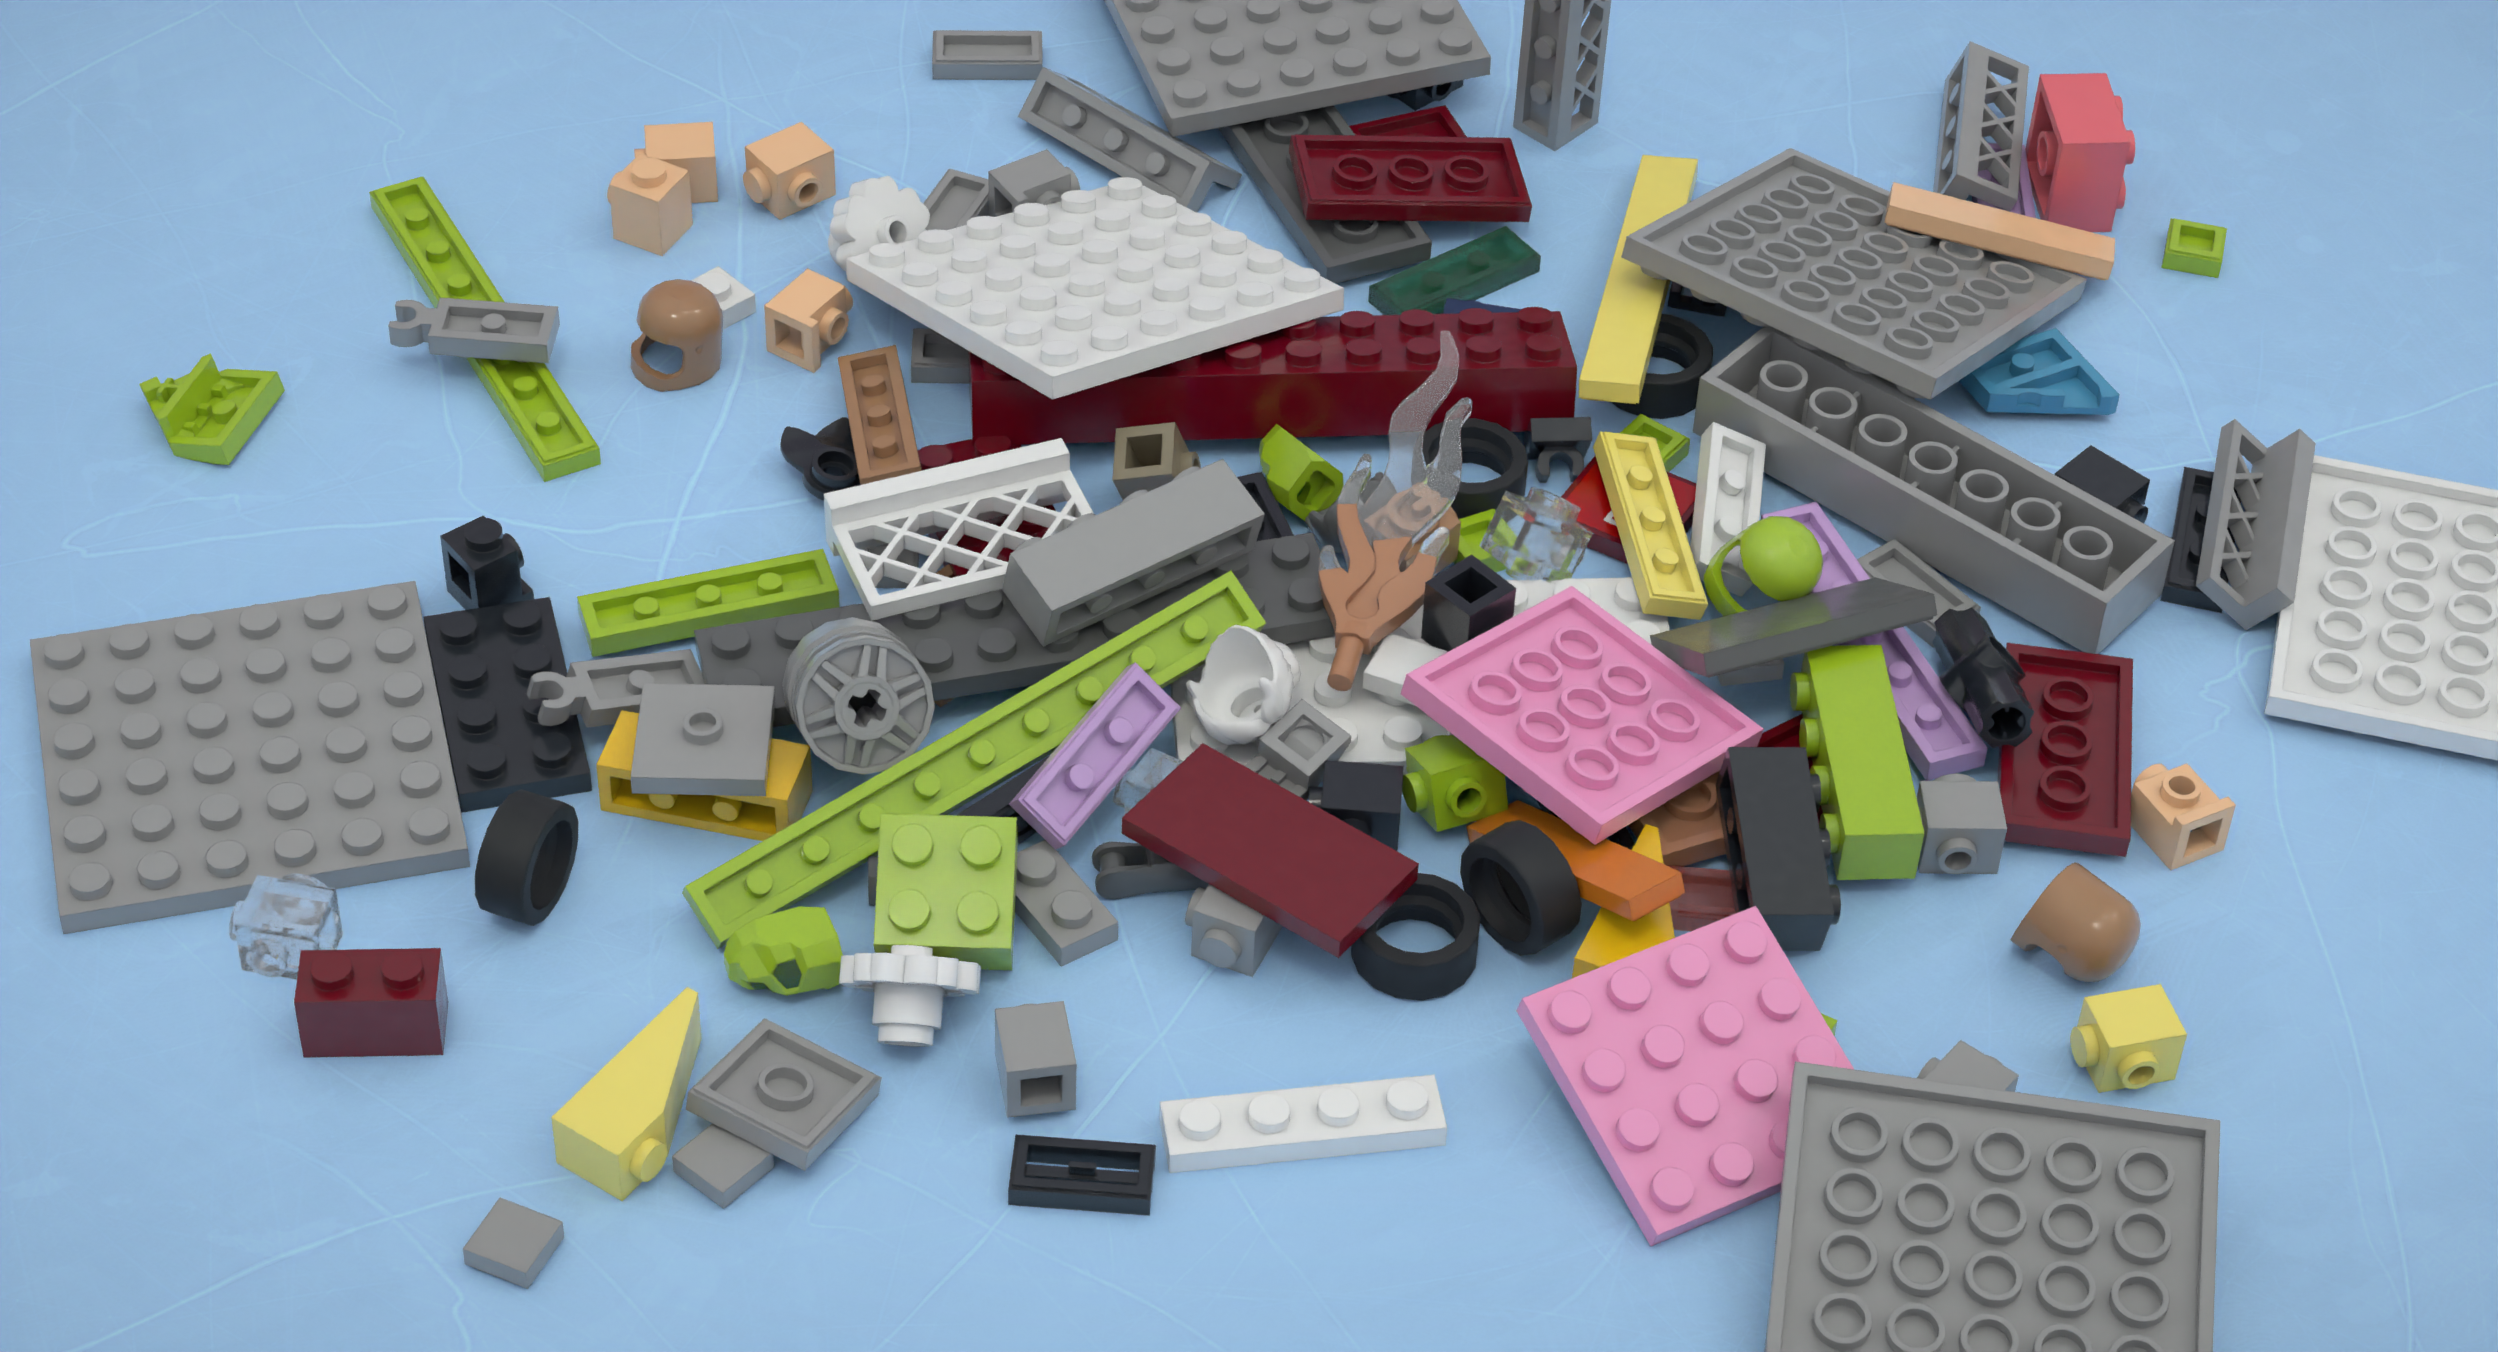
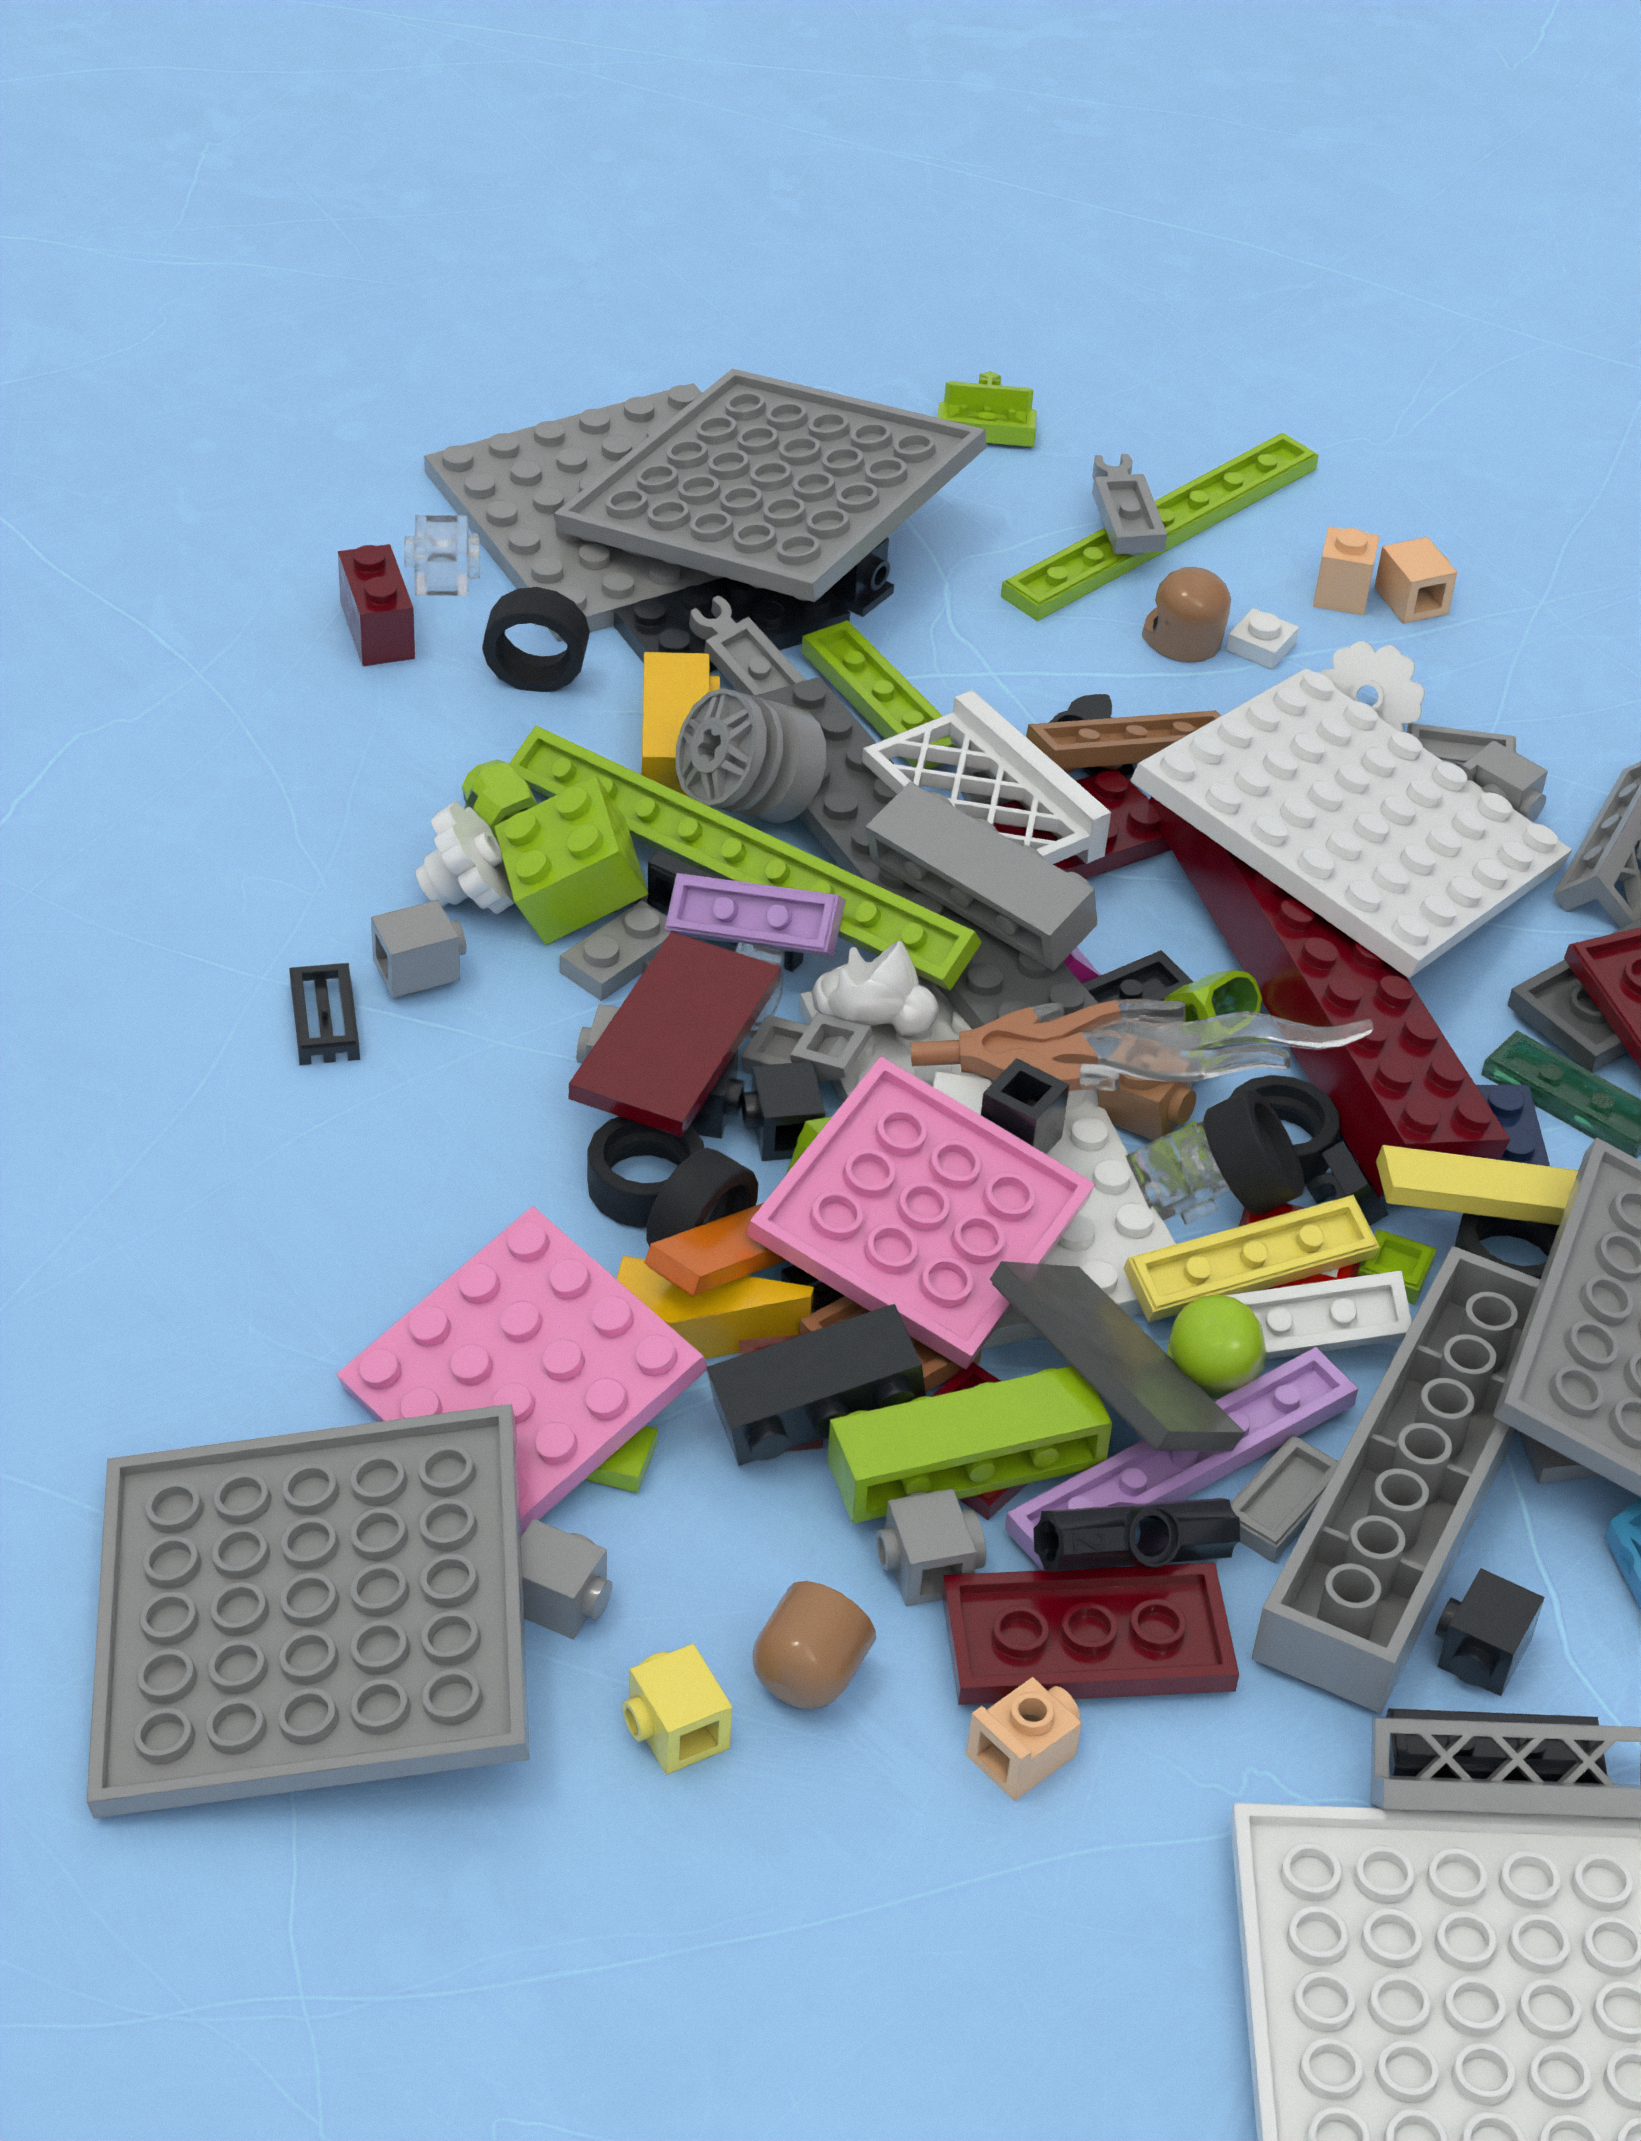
camera: 75 degrees right, 0 degrees up
light grey tile [463,1197,564,1289] -> none
light yellow slope [551,987,702,1201] -> none
light grey plate [631,683,775,796] -> none
light grey tile [672,1123,774,1209] -> none
light grey plate [686,1018,882,1171] -> none
light nougat brick [743,122,836,220] -> none
light nougat brick [764,268,853,373] -> none
dark tan brick [1112,422,1201,500] -> none
white plate [1159,1074,1447,1173] -> none
none -> light grey plate [554,369,987,602]
none -> black tyre [1203,1089,1305,1215]

